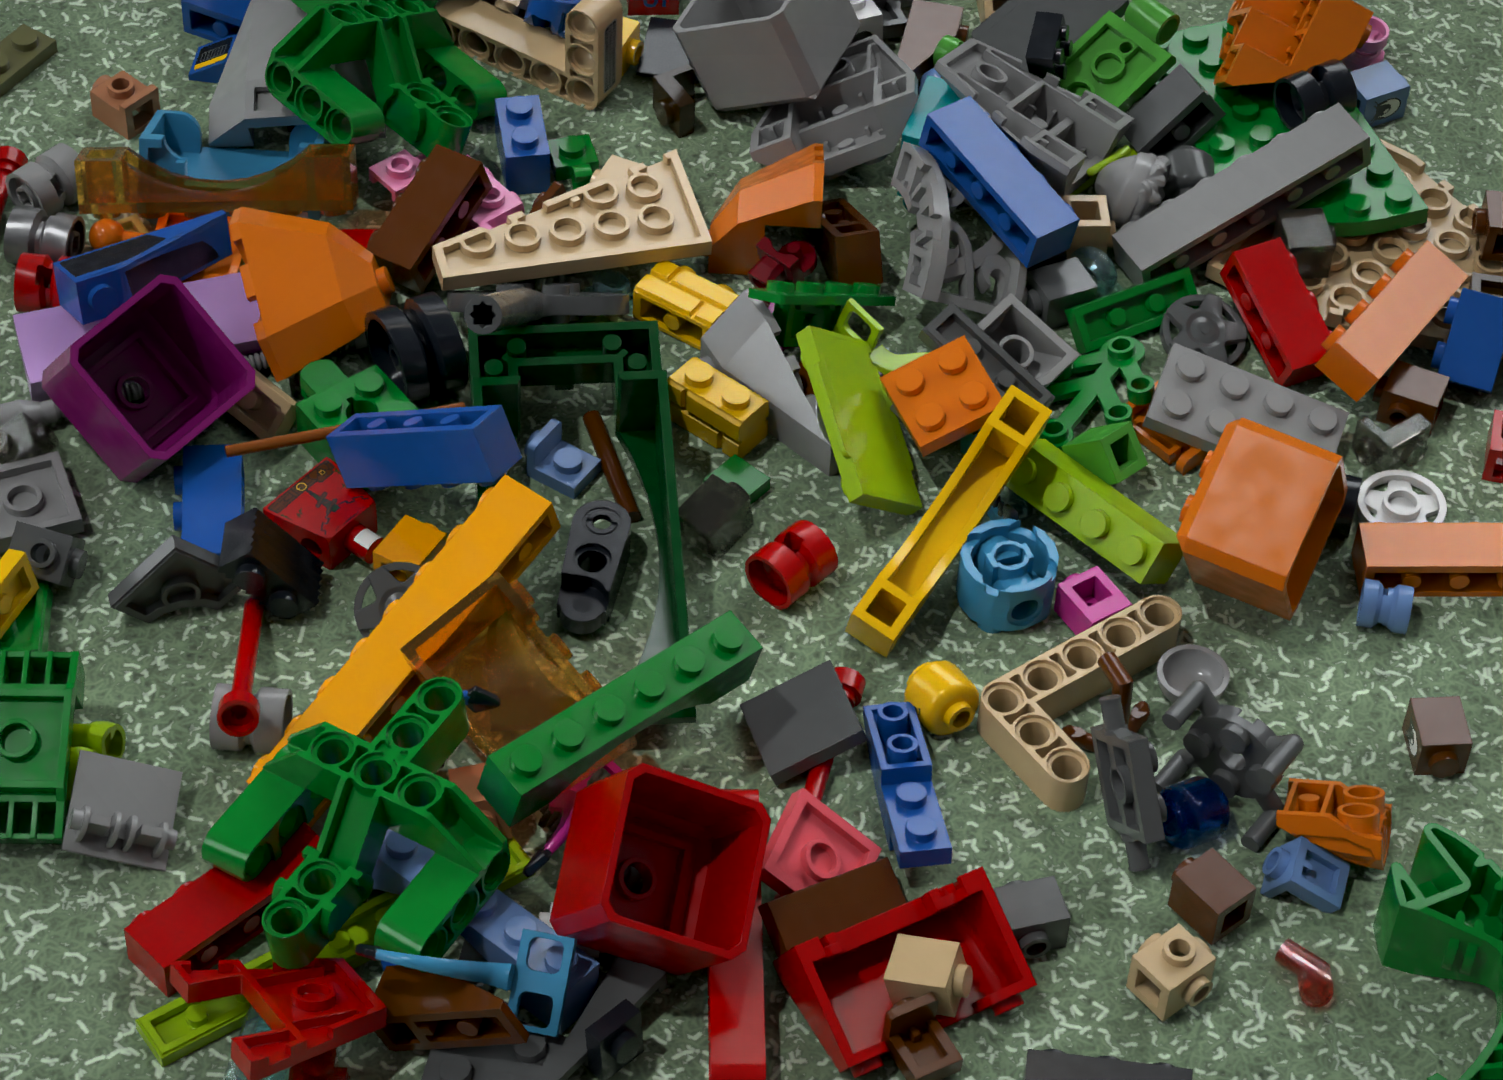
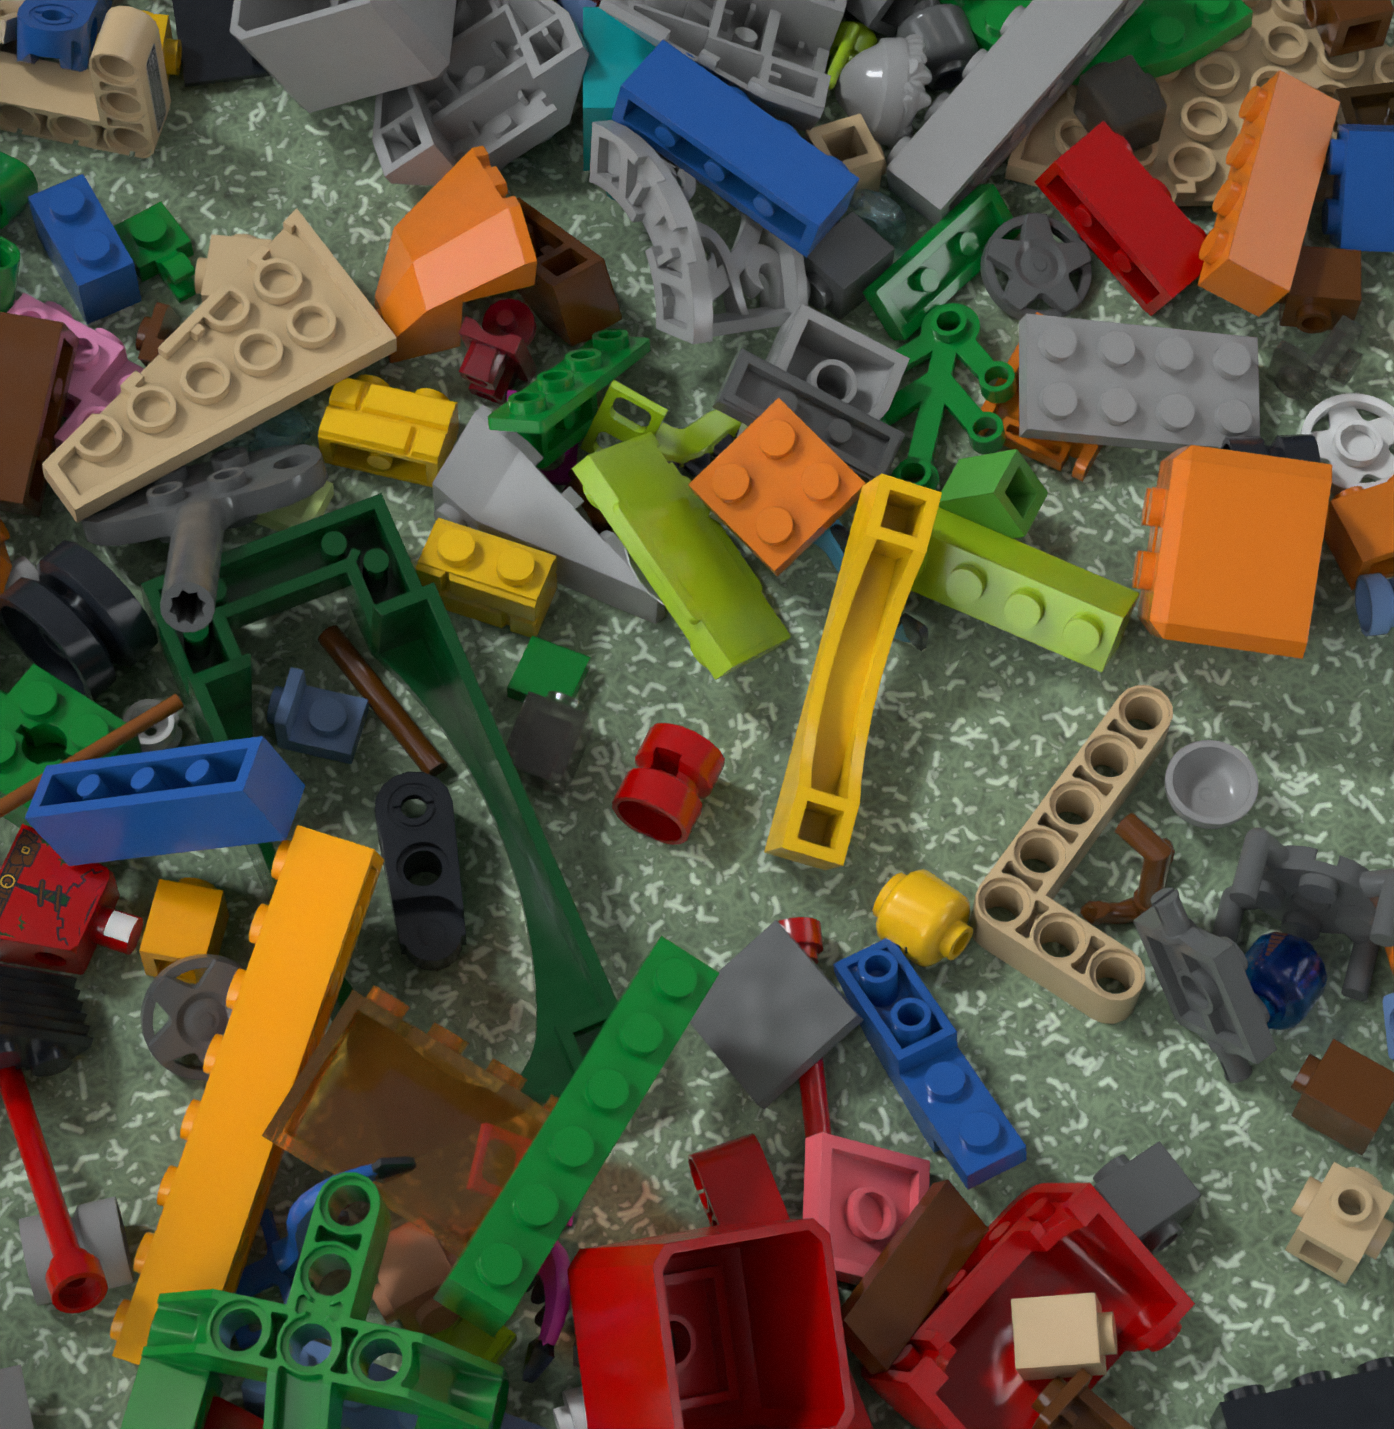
camera: 20 degrees left, 15 degrees up
dark brown bracket [653,64,695,138] -> none
dark azure brick [956,518,1059,634] -> none
dark pink brick [1054,565,1132,635] -> none

